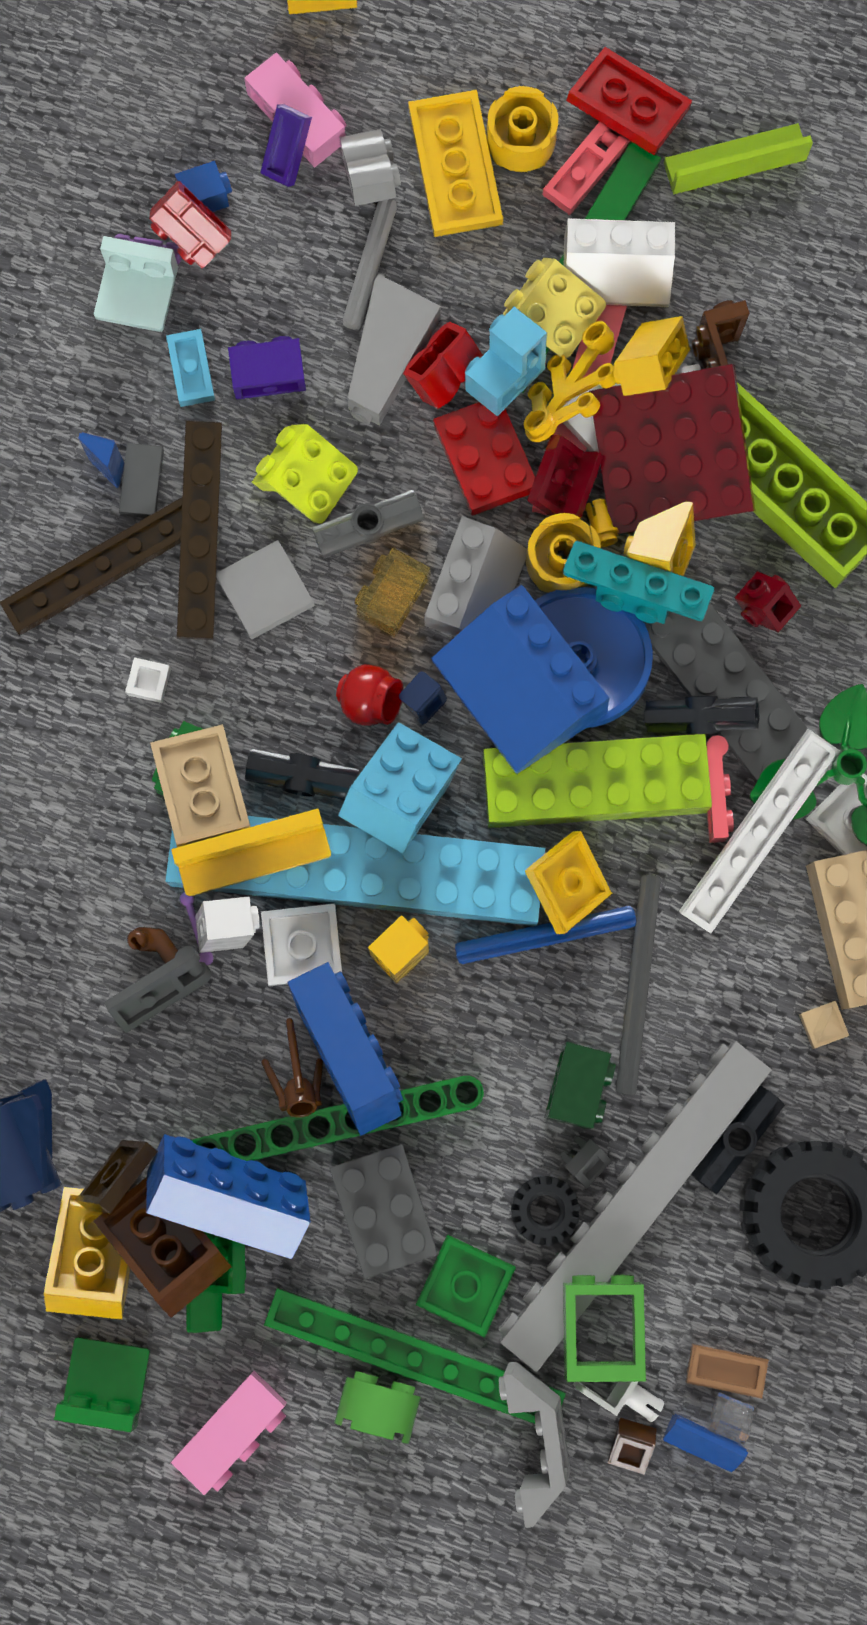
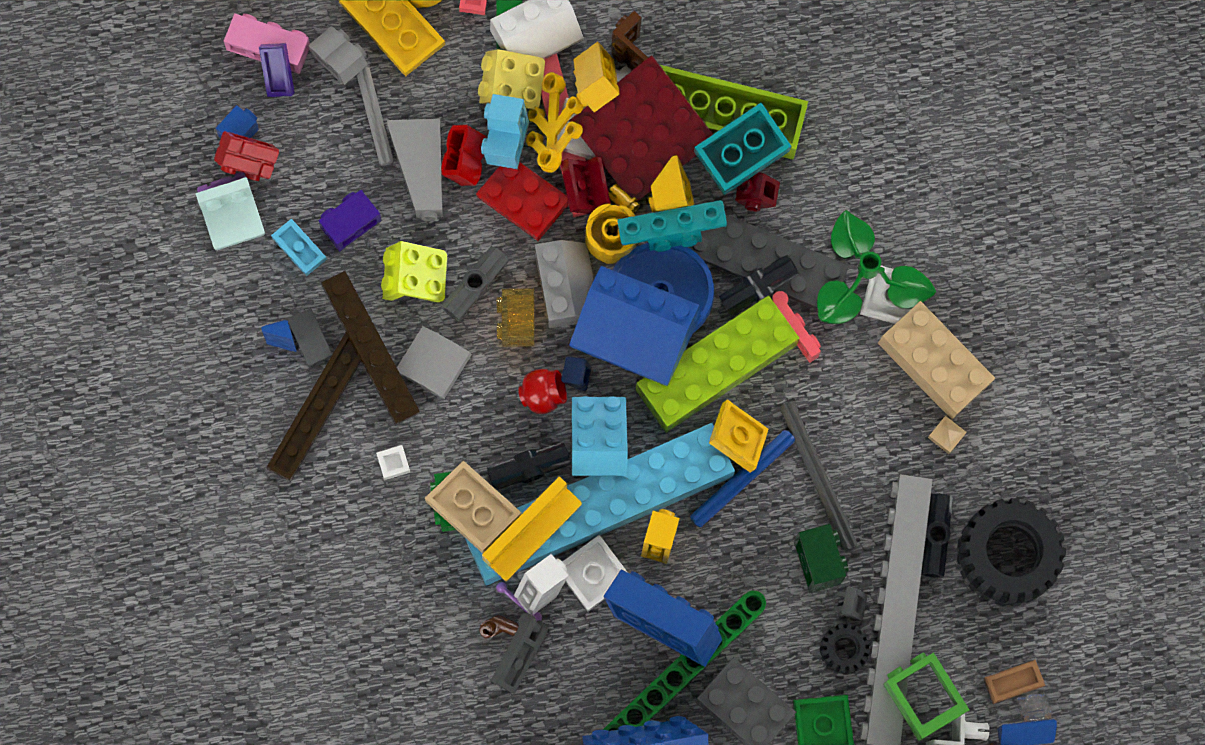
camera: 35 degrees left, 5 degrees down
reddish brown plant [261,1018,323,1118] -> none
white tile [679,729,840,933] -> none
none -> teal brick [694,103,791,195]

